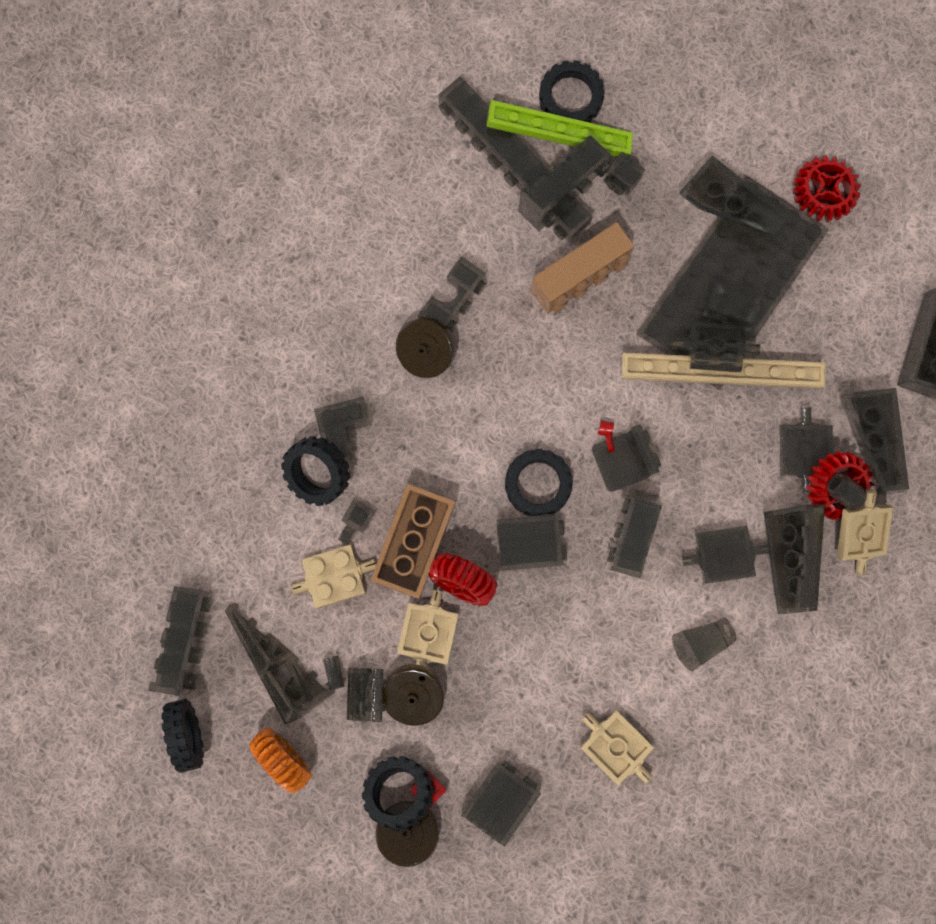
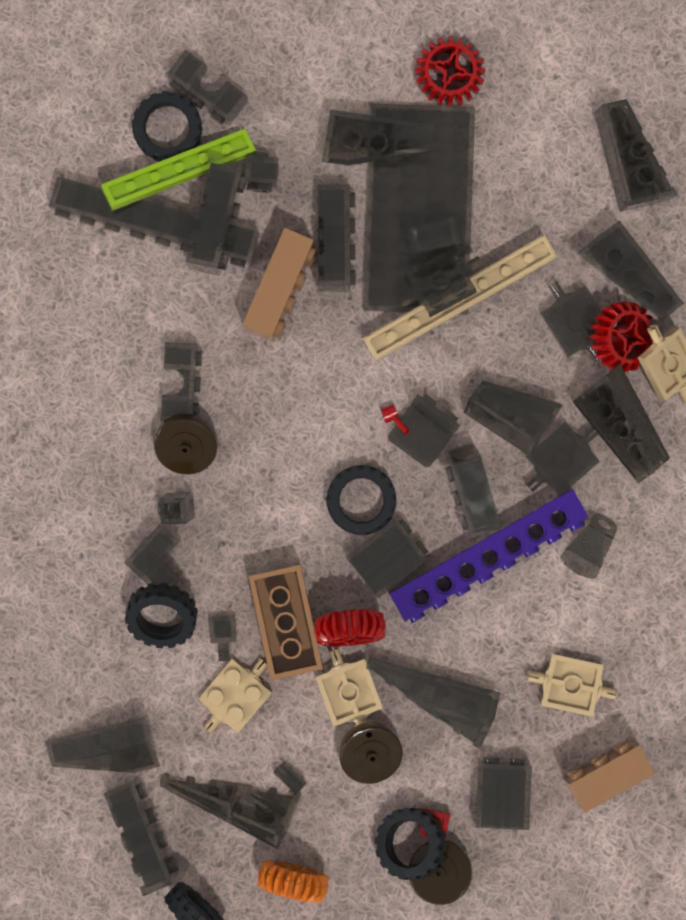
camera: 30 degrees left, 5 degrees up
clear smoke plate [347,667,386,722] -> none
clear smoke brick [827,474,867,510] -> none
none -> clear smoke wedge [45,715,160,773]
none -> clear smoke brick [158,492,195,524]
none -> clear smoke arch [166,49,249,126]
none -> clear smoke wedge [318,185,356,292]
none -> clear smoke wedge [366,658,500,748]
none -> dark purple brick [389,489,589,623]
none -> clear smoke wedge [464,381,563,456]
none -> medium nougat brick [564,740,655,813]

